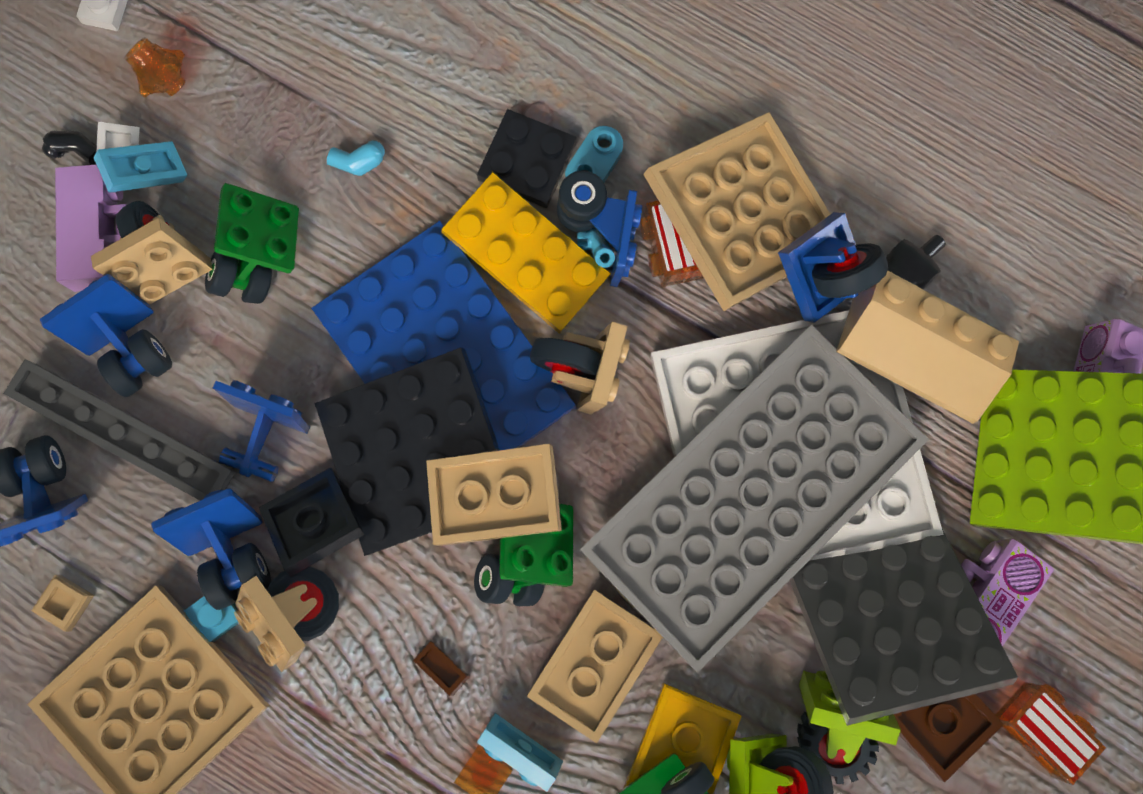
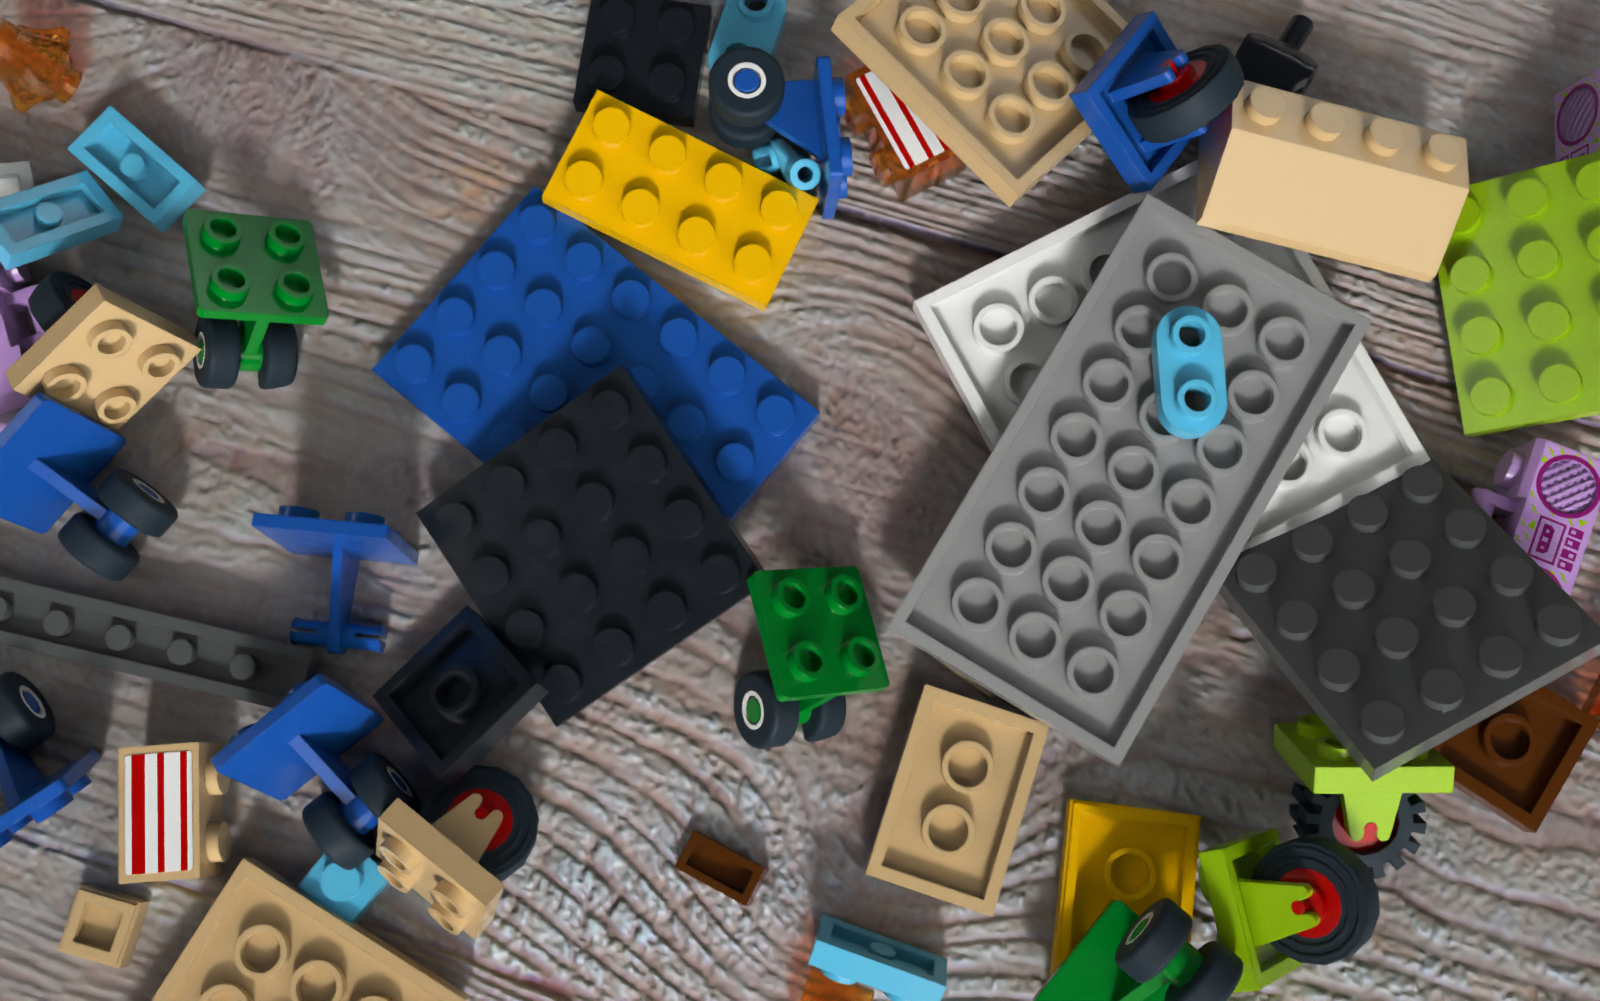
camera: 10 degrees left, 0 degrees up
medium azure arm [327,140,385,176] -> none
tan plate [426,444,562,546] -> none
tan plate [530,322,630,415] -> none
none -> medium azure plate [67,105,206,233]
none -> brick [118,742,232,884]
none -> medium azure plate [1151,306,1228,439]

